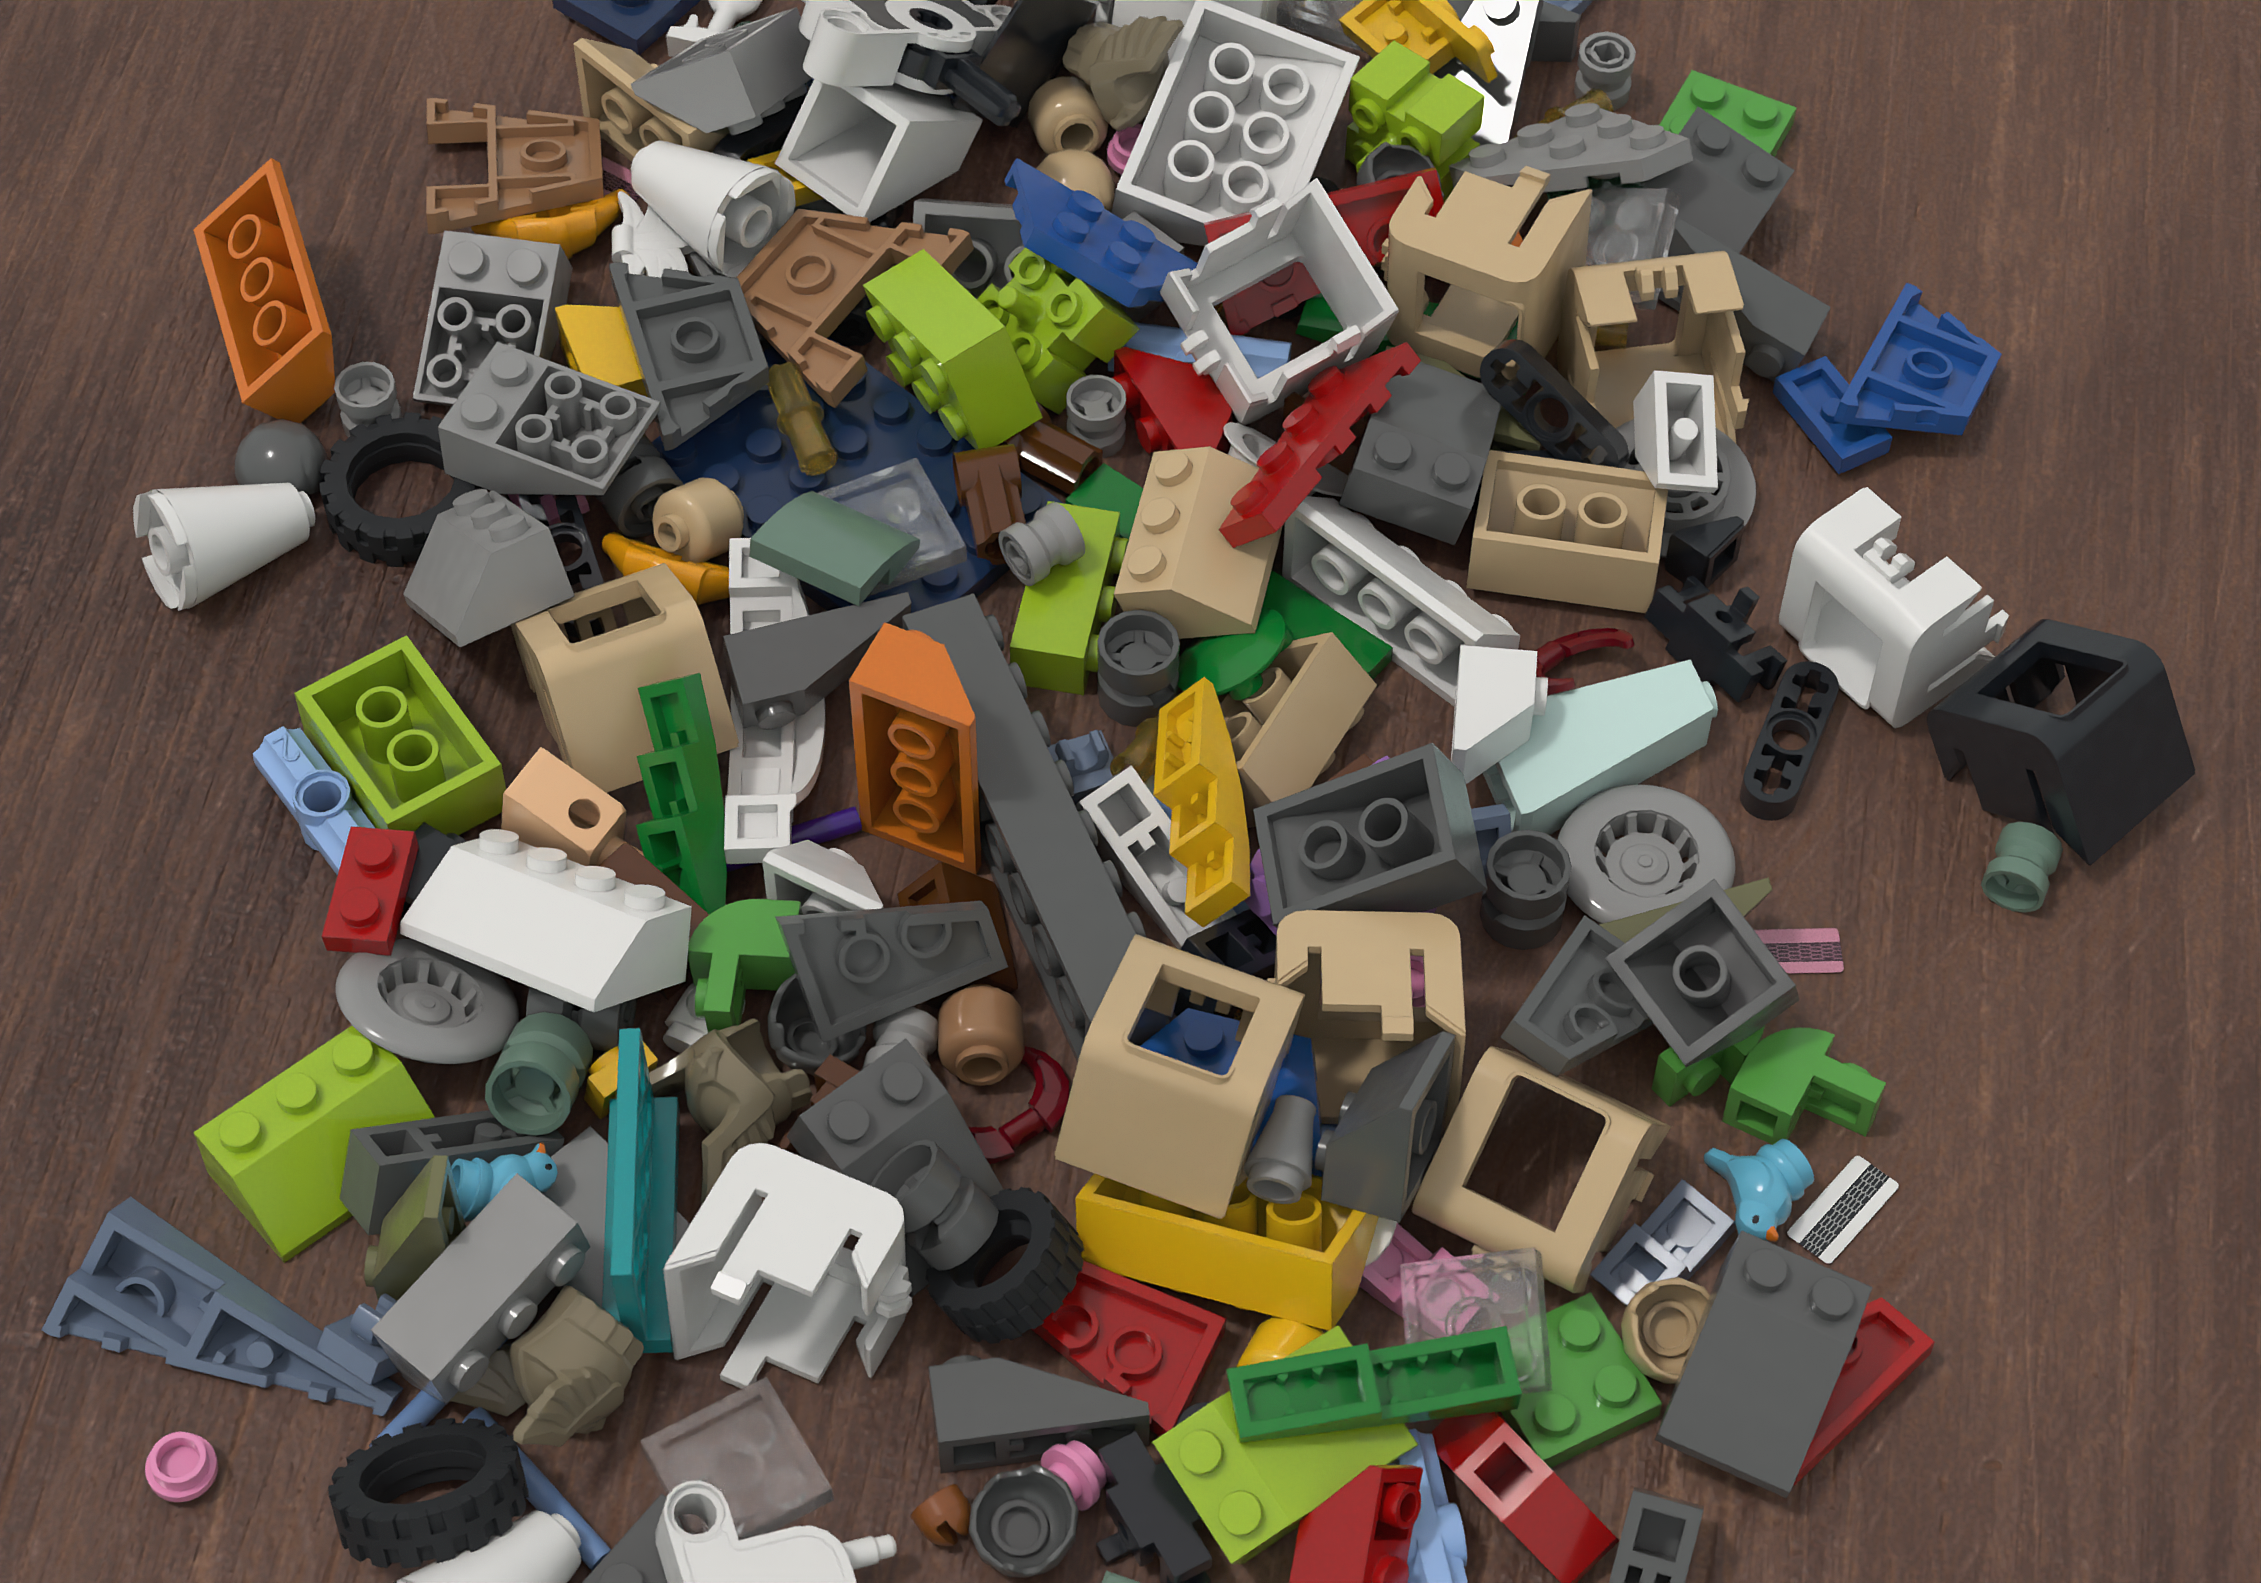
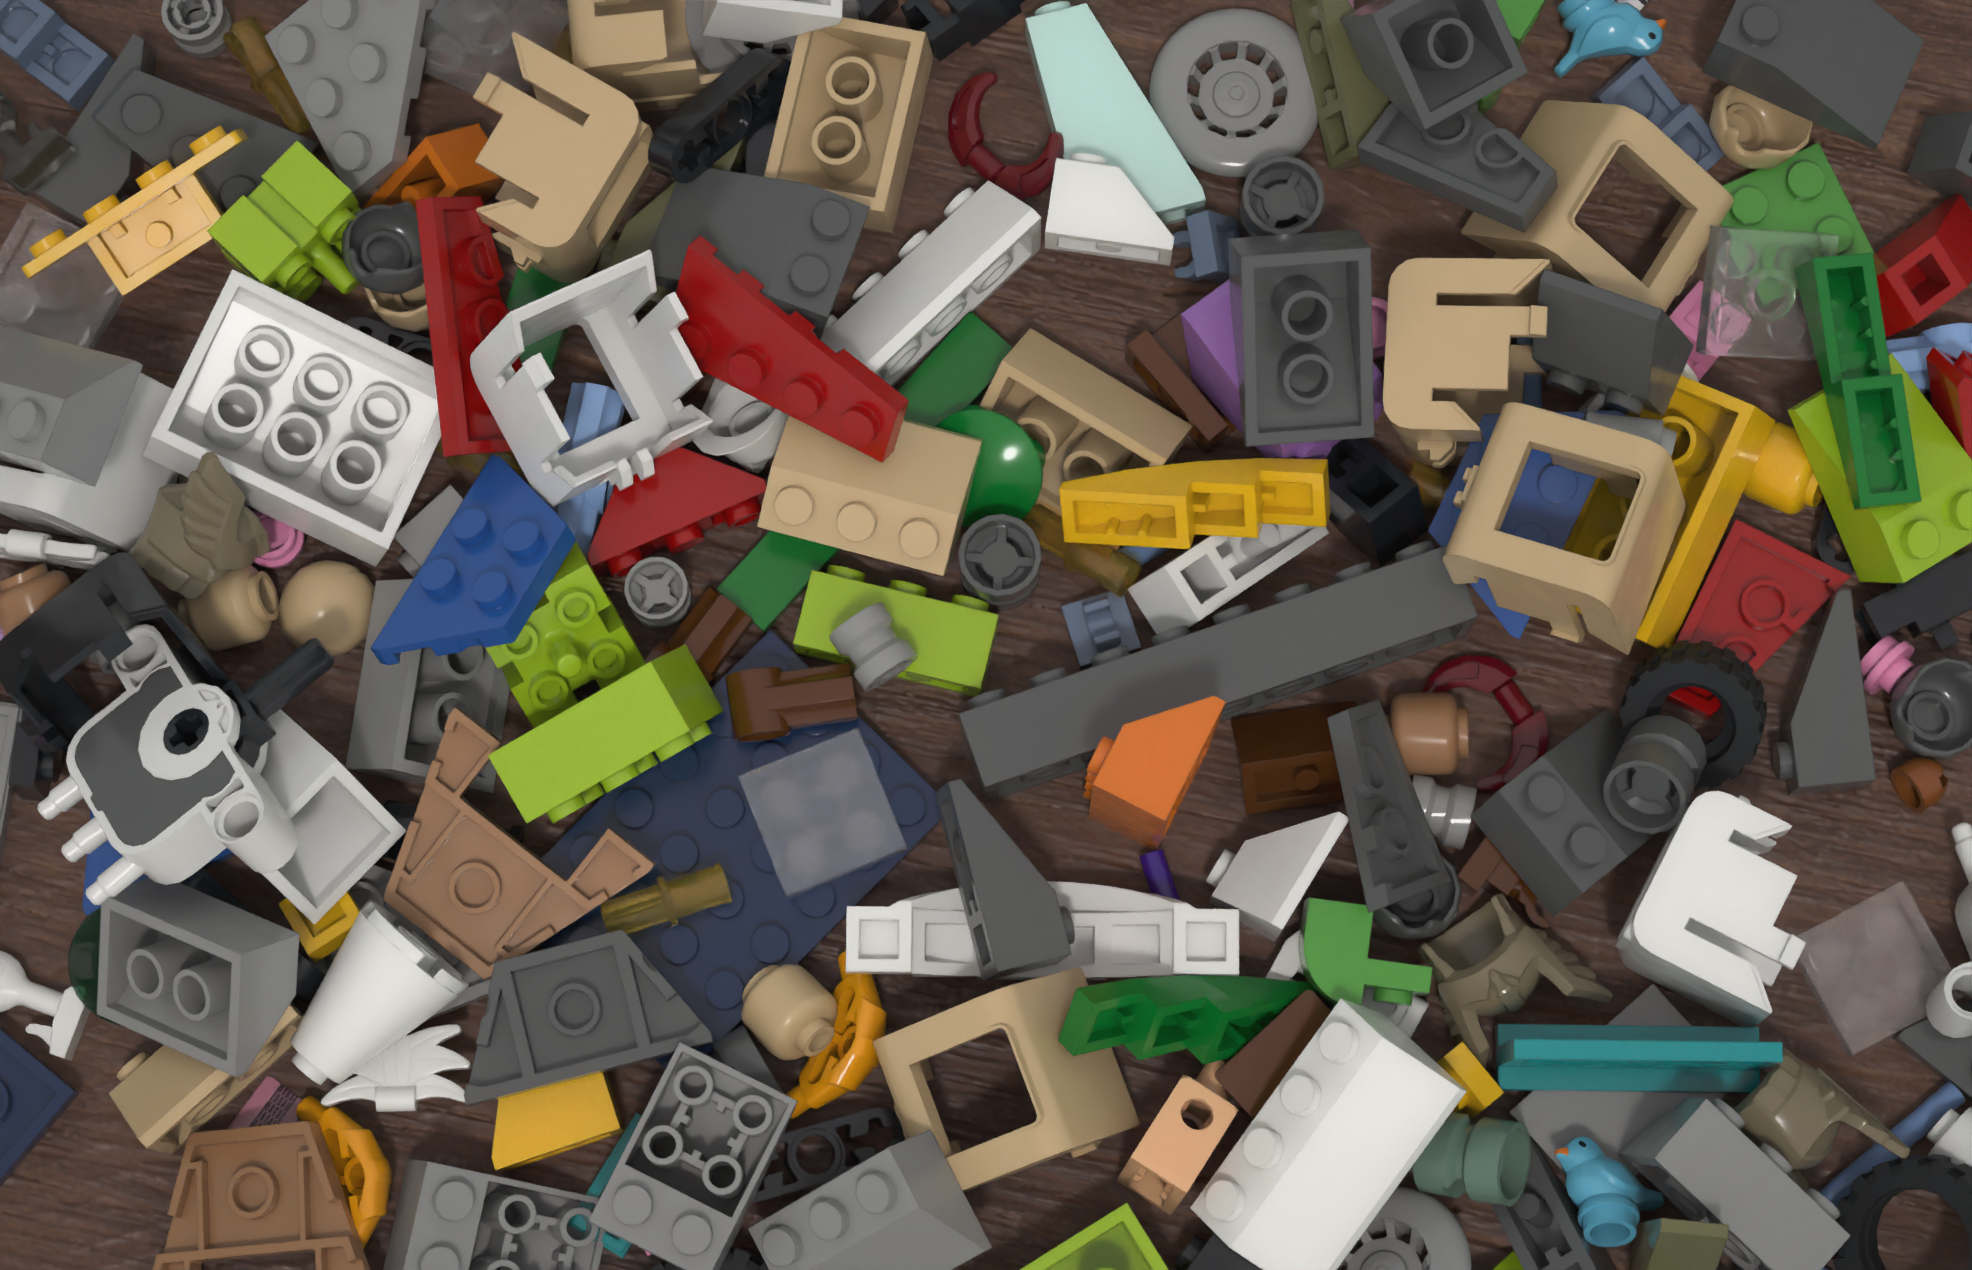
camera: 85 degrees left, 25 degrees up
sand green slope [749,491,920,606] -> none

